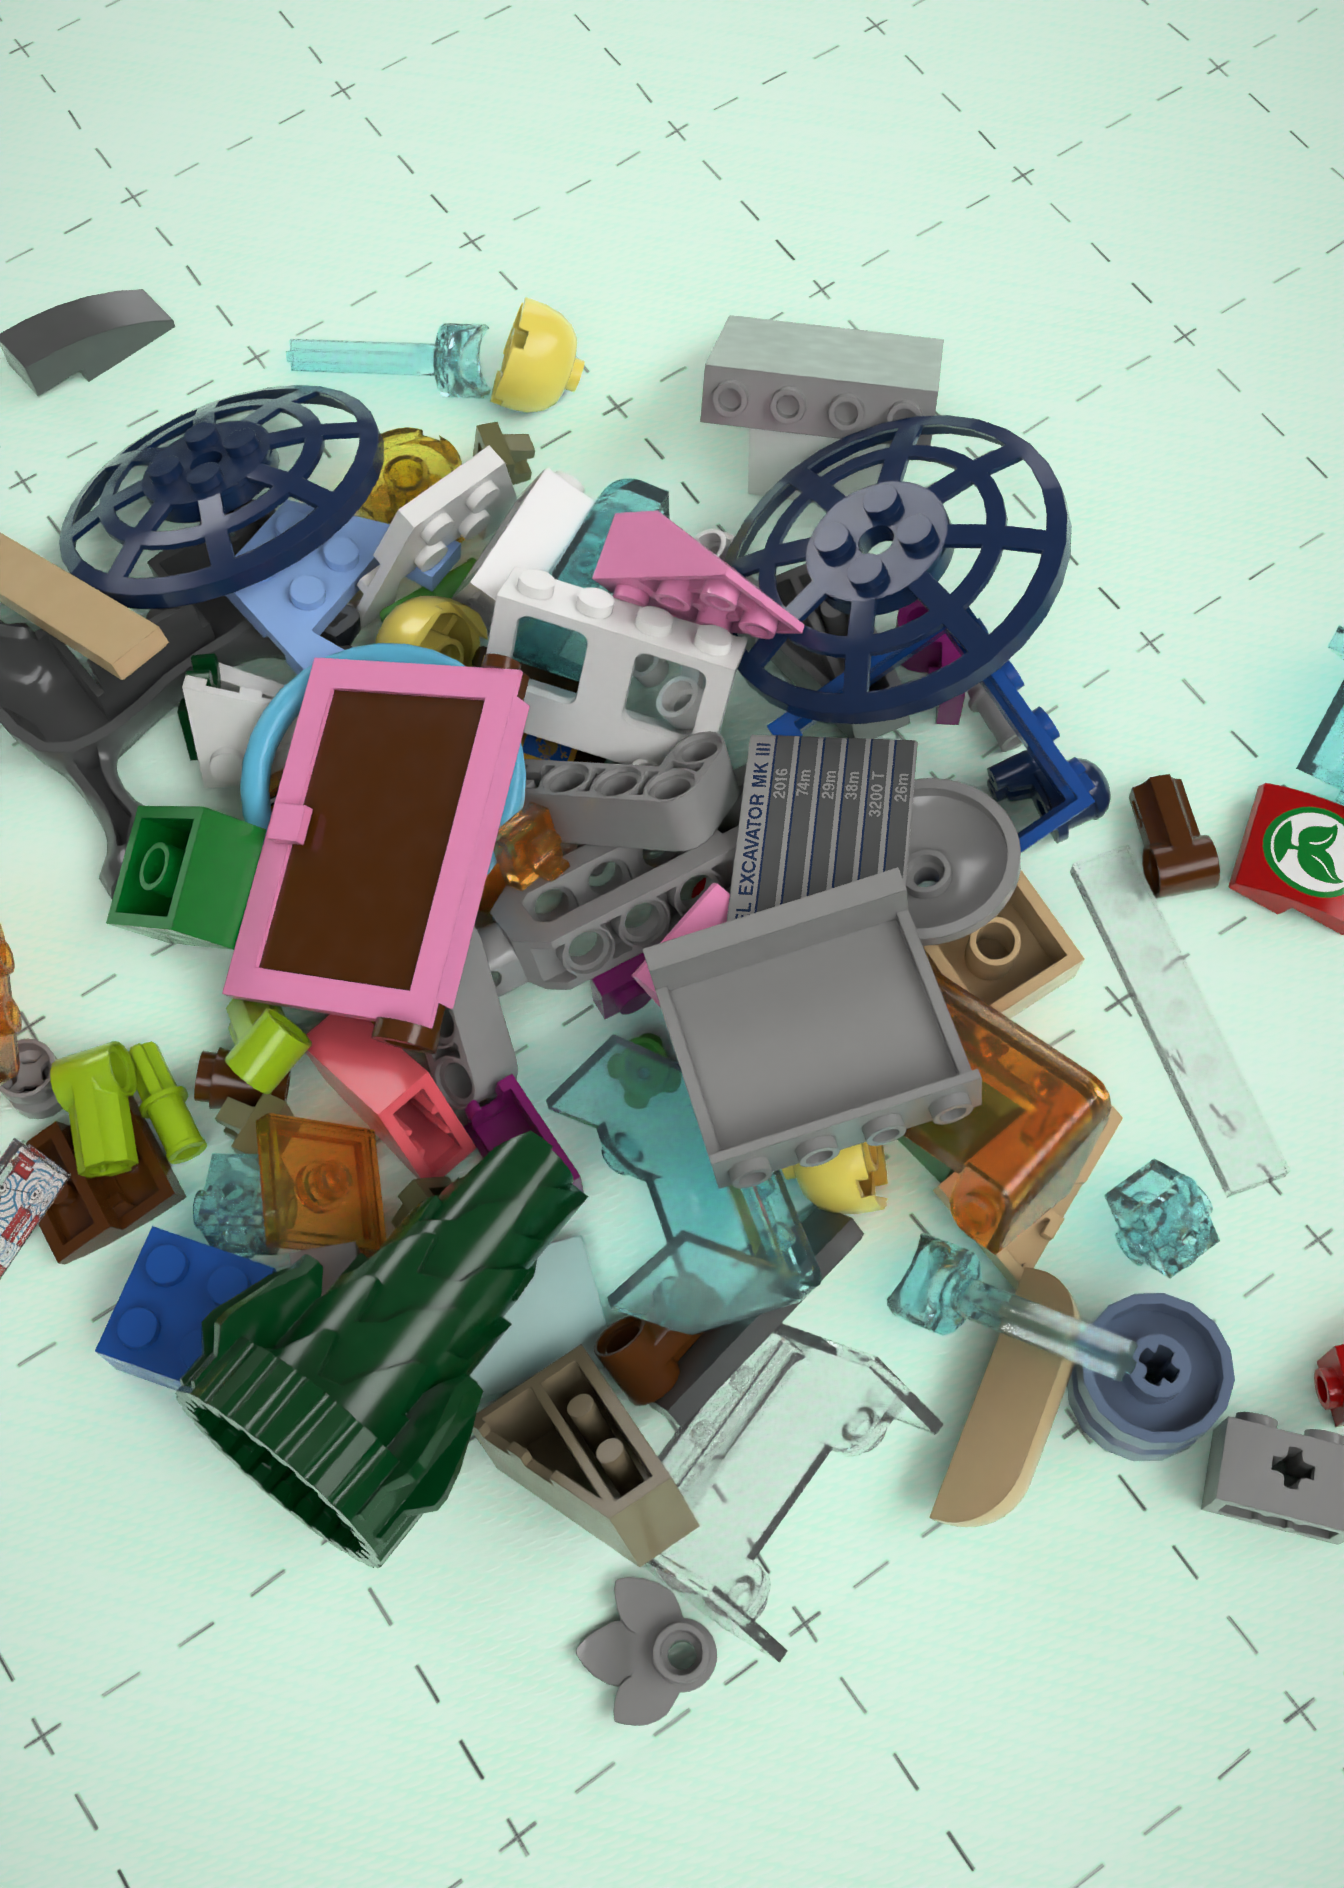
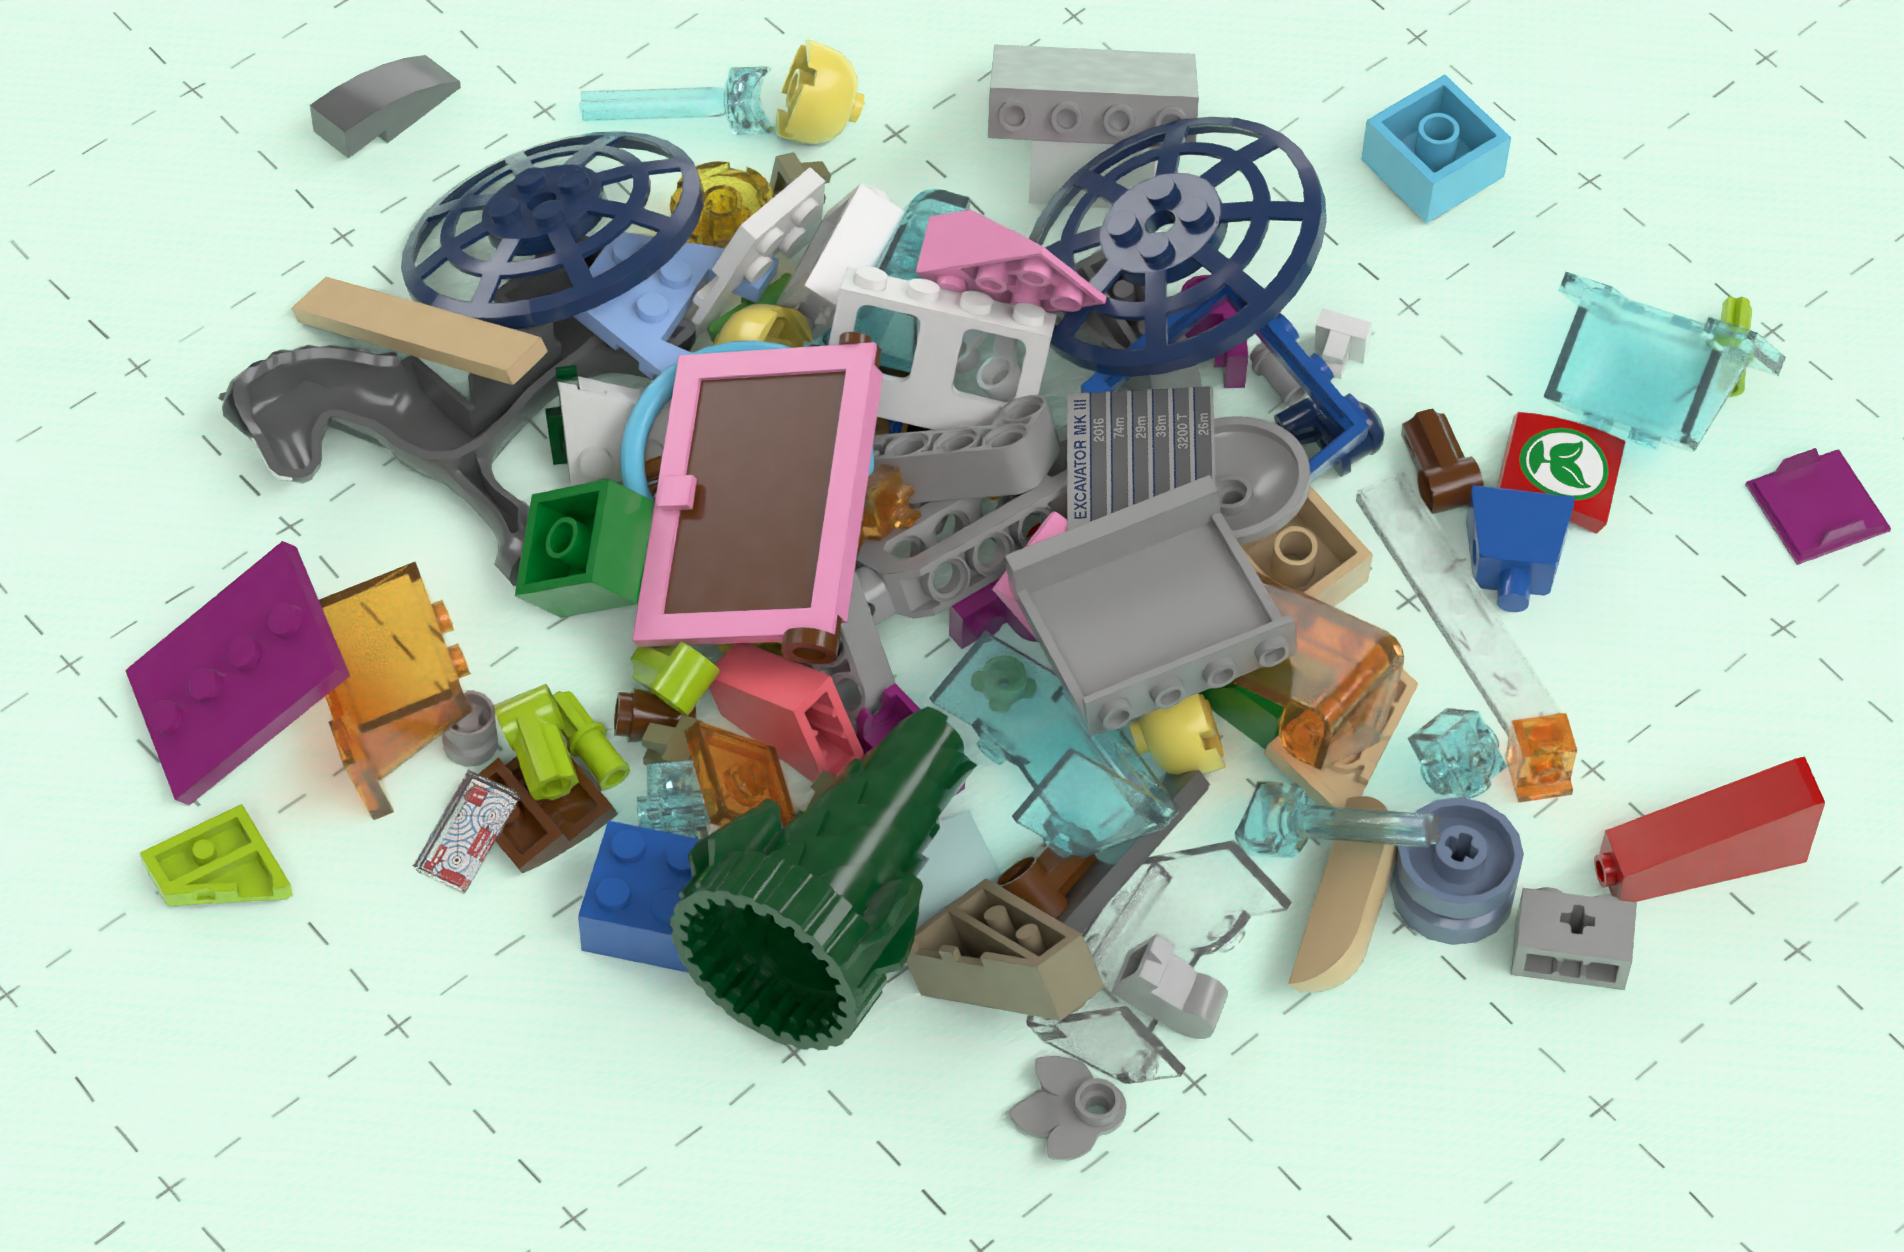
camera: 10 degrees left, 10 degrees down
none -> light grey leg [1111,934,1228,1039]
none -> white tile [1315,307,1372,379]
none -> medium azure brick [1361,74,1512,224]
none -> blue torso [1466,485,1575,612]
none -> clear orange brick [1505,713,1578,803]

